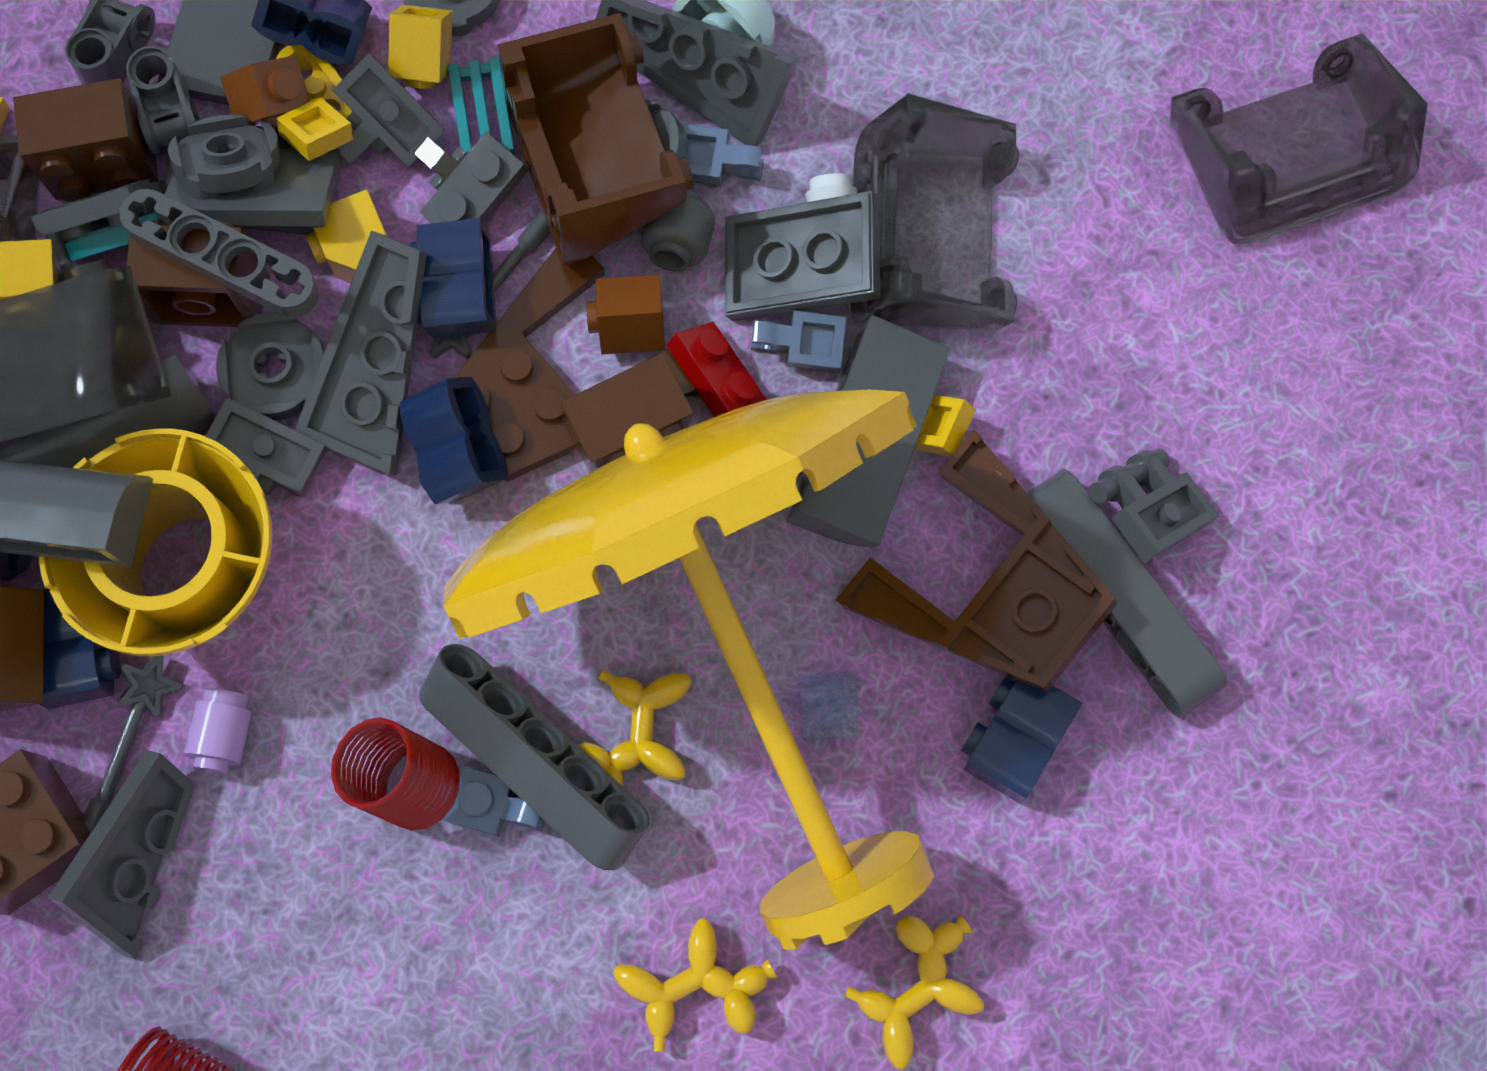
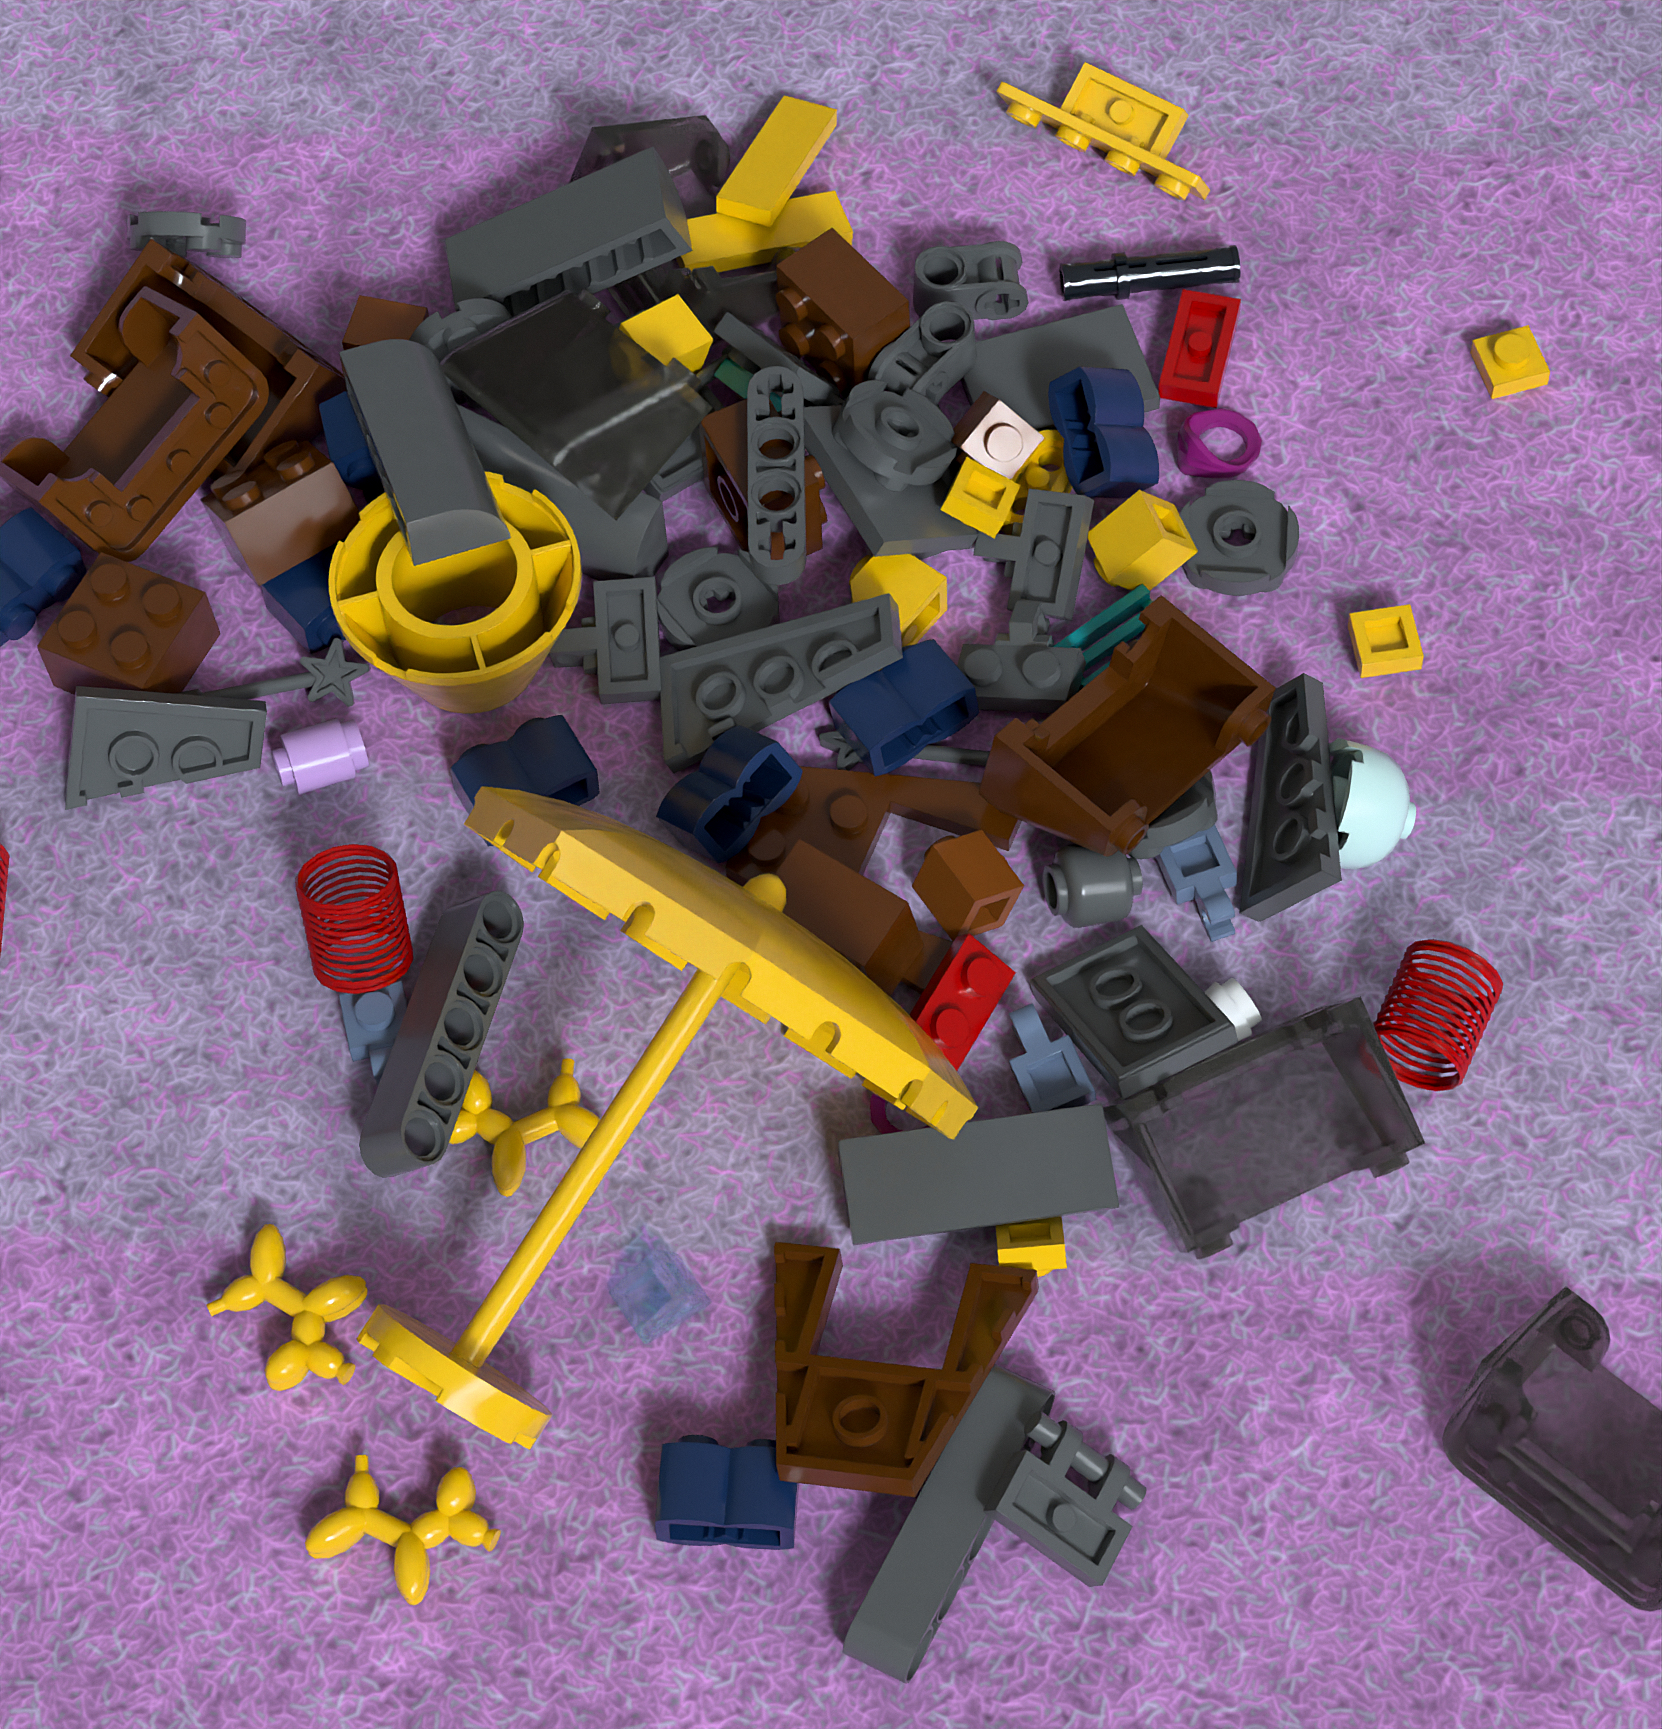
camera: 65 degrees right, 15 degrees down
none -> dark blue brick [450,715,600,847]
none -> red piece [1365,939,1503,1091]

